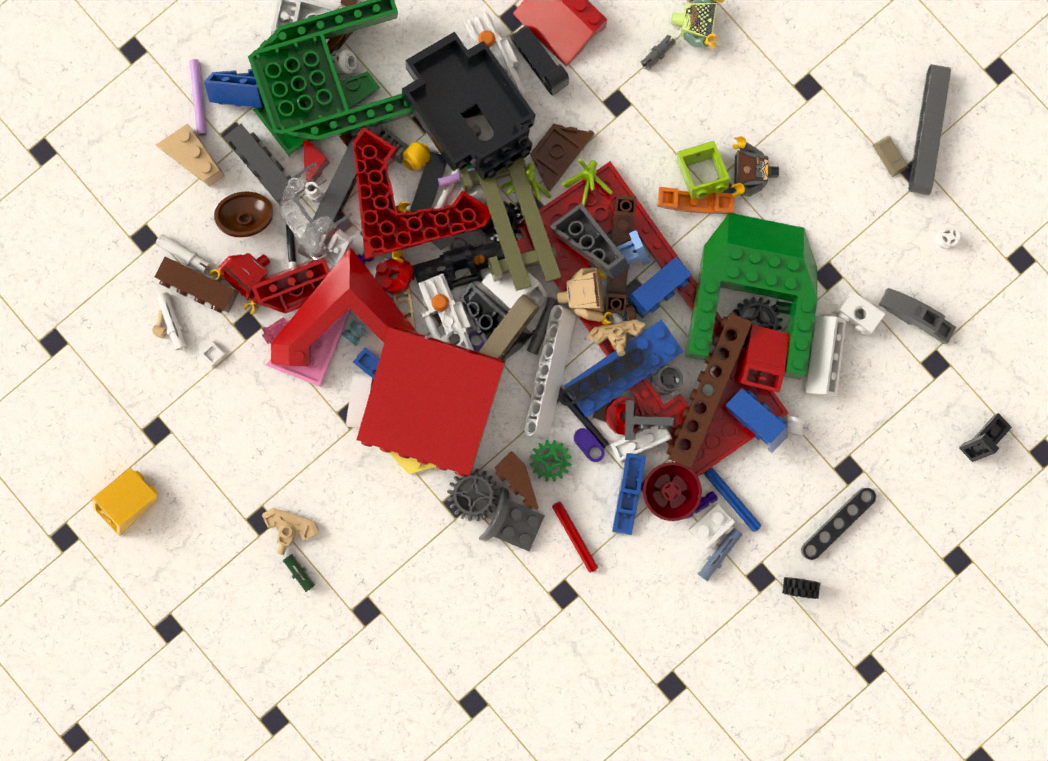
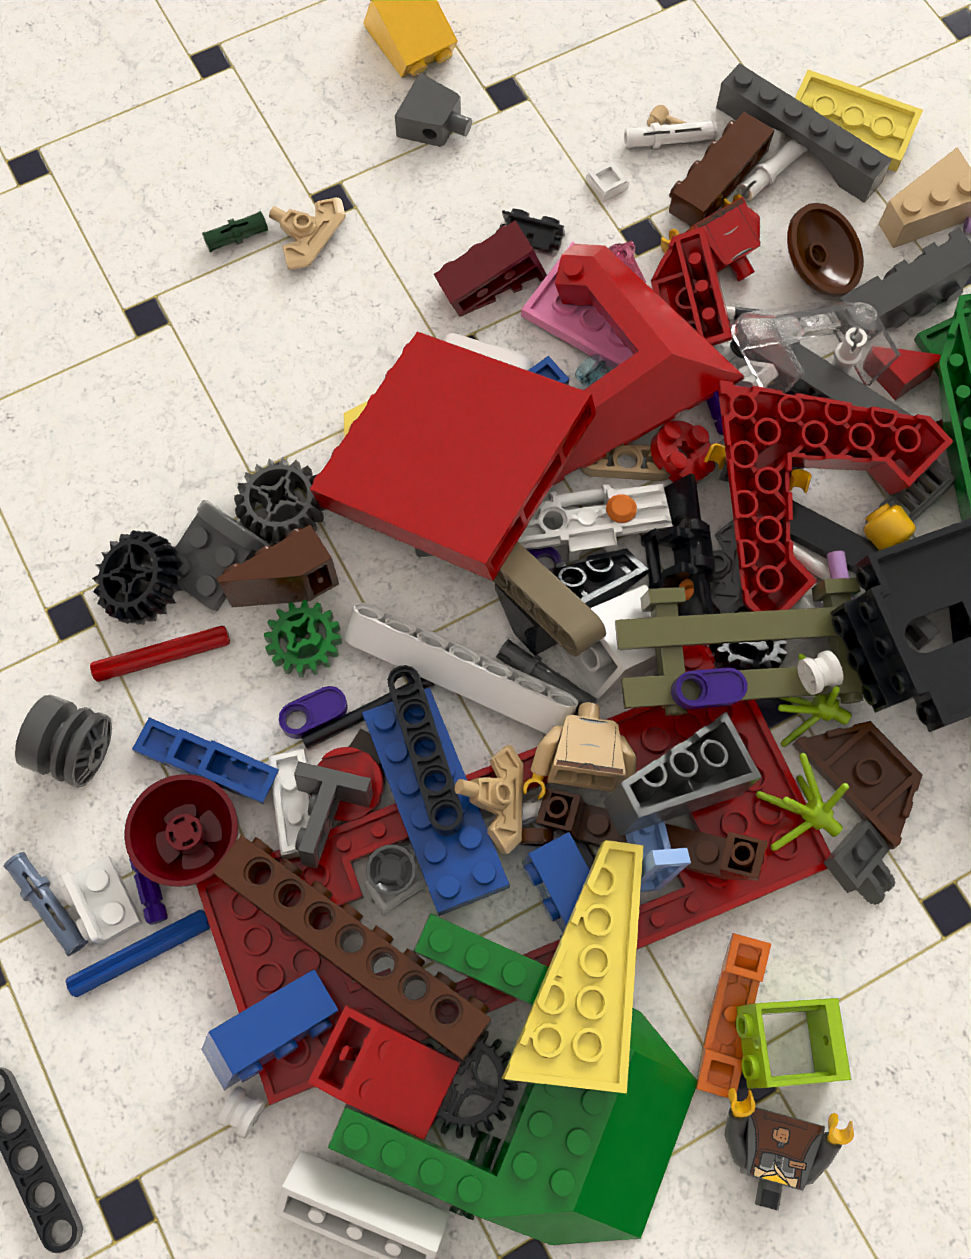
camera: 100 degrees right, 15 degrees down
none -> dark grey wheel [15,694,112,788]
none -> black gear [92,530,185,625]
none -> dark grey torso [395,73,472,147]
none -> dark red wedge [433,221,547,317]
none -> black hinge [500,208,565,253]
none -> light yellow wing [502,840,644,1093]
none -> dark purple piece [671,668,748,709]
none -> dark grey arch [716,63,892,203]
none -> light yellow gear [795,70,923,172]
none -> white wheel [797,650,843,695]
none -> dark grey hinge [824,819,896,905]

